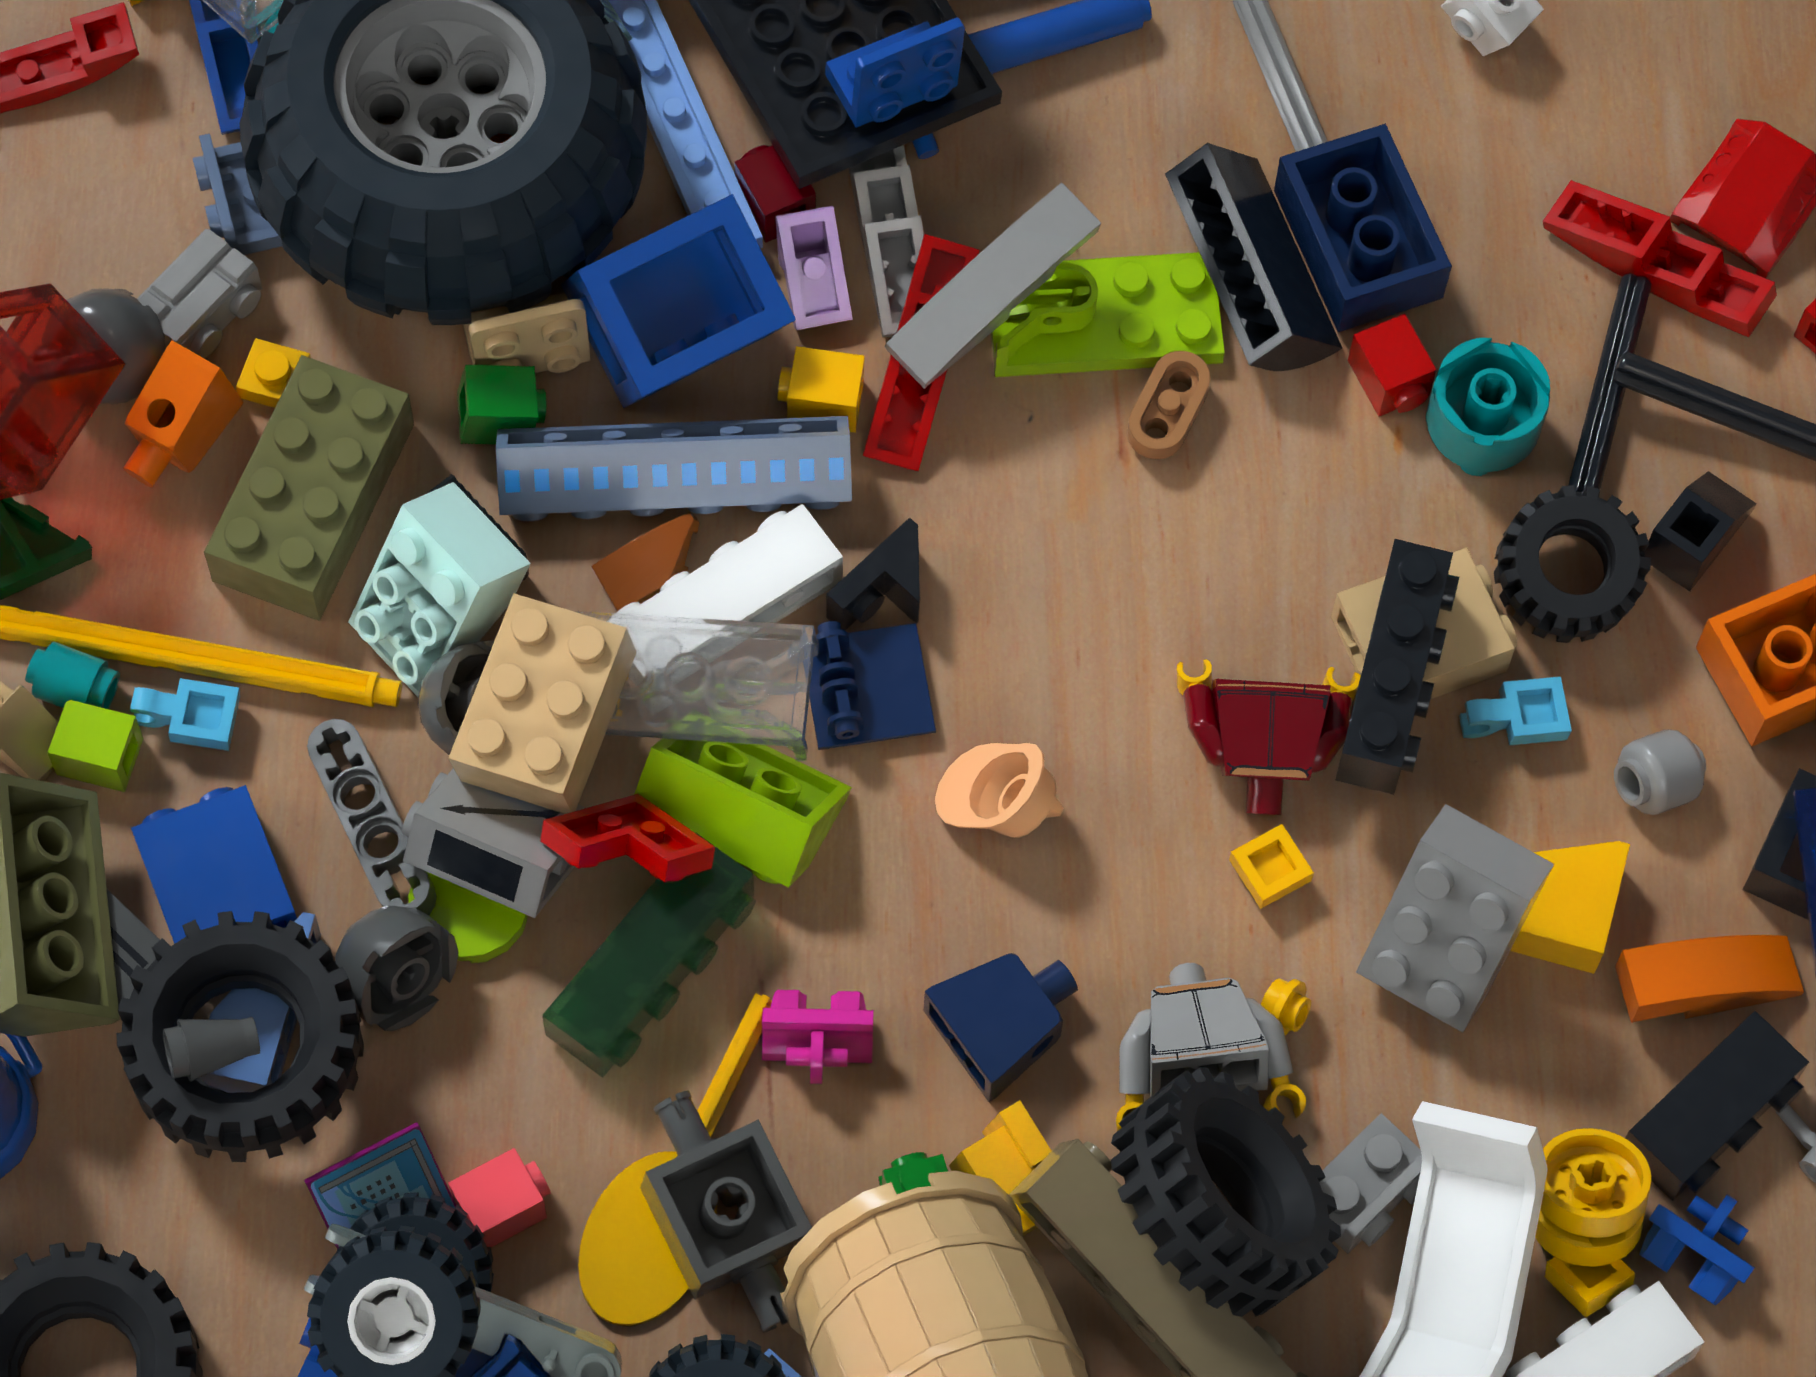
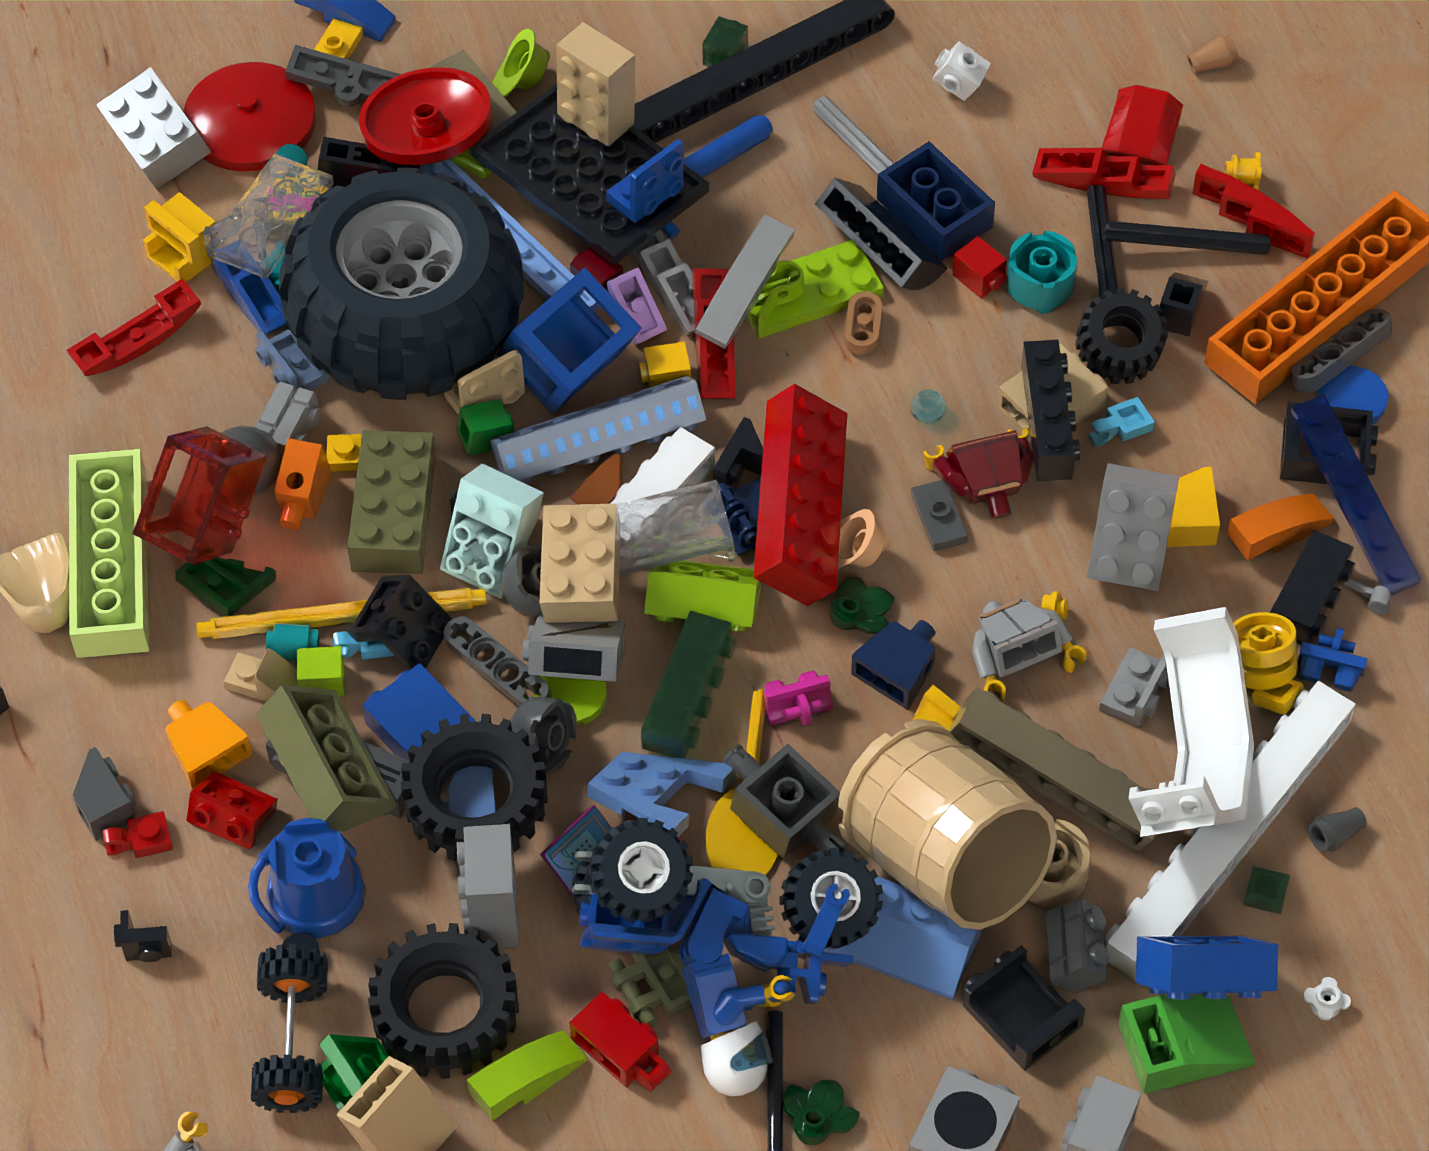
camera: 15 degrees left, 10 degrees down
dark grey cone [163,1017,260,1082] -> none
red plate [540,793,715,882] -> none
black tyre [1111,1067,1341,1317] -> none
yellow plate [1229,824,1314,909] -> none
light grey head [1614,729,1706,815] -> none
none -> black bracket [348,574,452,670]
none -> light grey brick [457,824,519,948]
none -> medium blue wing [587,752,736,838]
none -> red brick [753,384,848,606]
none -> dark green plate [829,577,895,634]
none -> clear light blue plate [911,390,946,423]
none -> dark grey plate [911,480,968,551]

